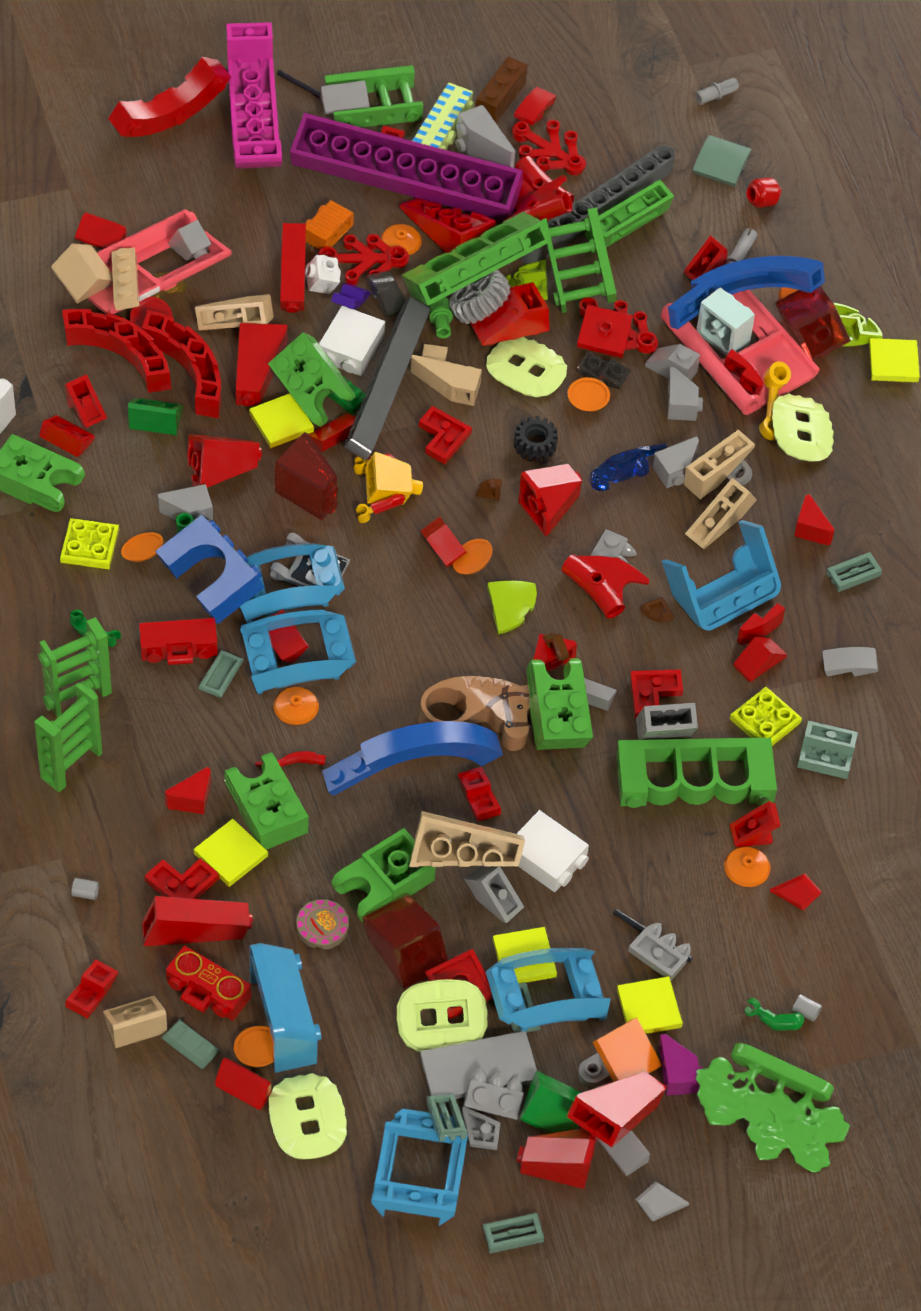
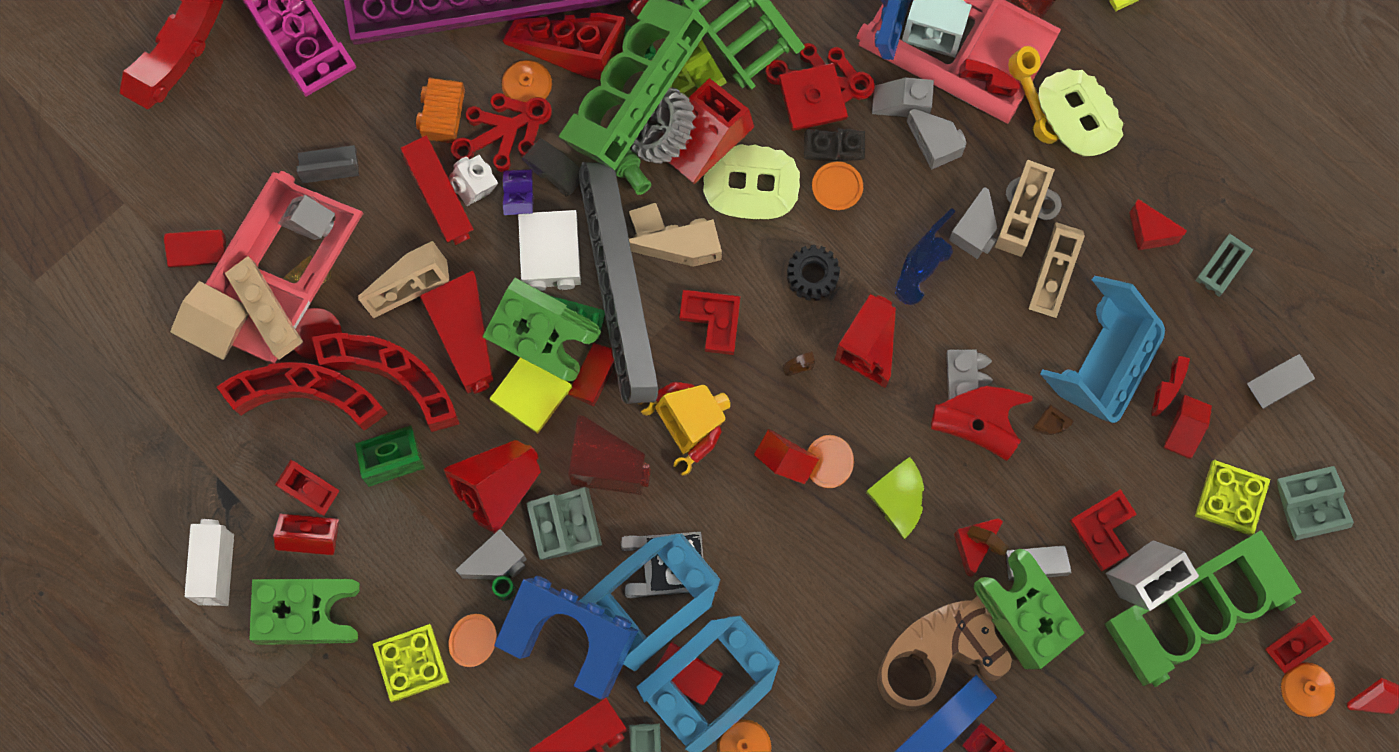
camera: 25 degrees left, 20 degrees up
none -> dark grey panel [296,145,359,183]
none -> sand green slope [526,487,602,560]

